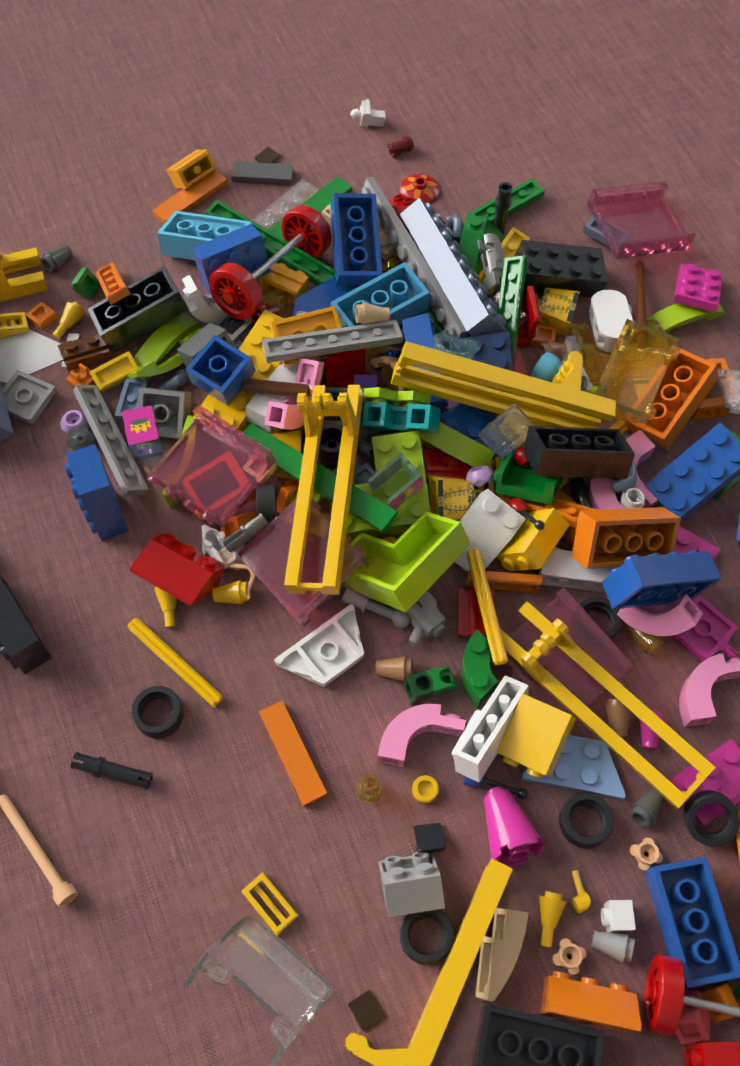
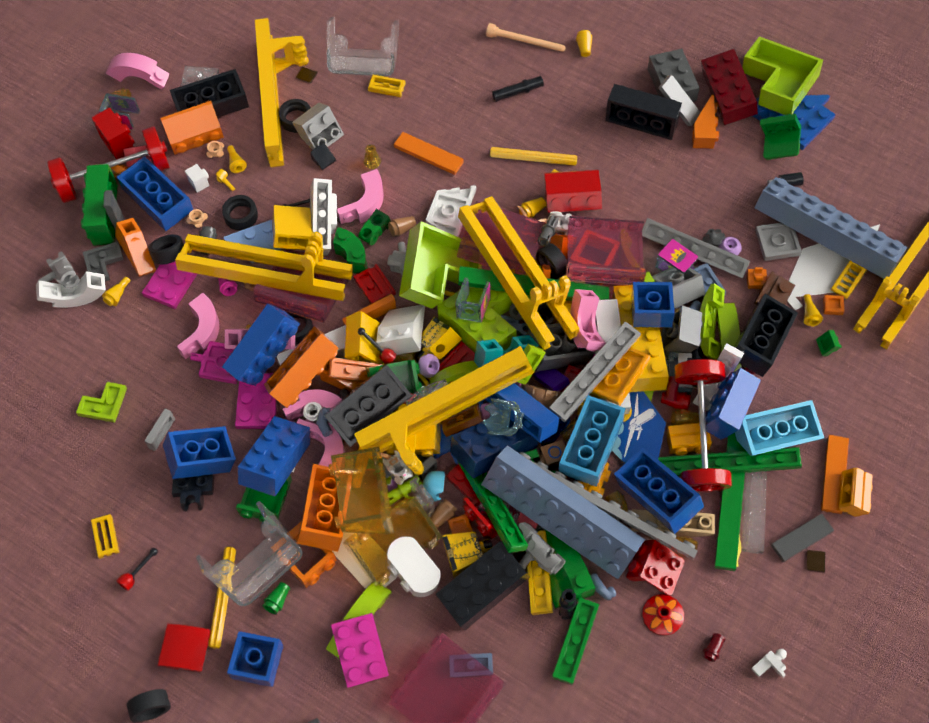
camera: 150 degrees right, 0 degrees up
dark grey cone [40,245,73,272] -> none
blue brick [64,444,129,541] -> none
yellow tile [89,351,139,393] -> none
orange tile [95,262,130,305] -> none
black tyre [131,686,184,739] -> none
reddish brown axle [242,378,310,397] -> none
tan cone [355,302,390,325] -> none
yellow tile [412,775,439,804] -> none
yellow axle [466,549,508,665] -> none
tan slope [475,908,528,1001] -> none
dark pink cone [484,787,545,868] -> none
light grey cone [591,930,635,963] -> none
reddish brown bar [635,261,649,349] -> none

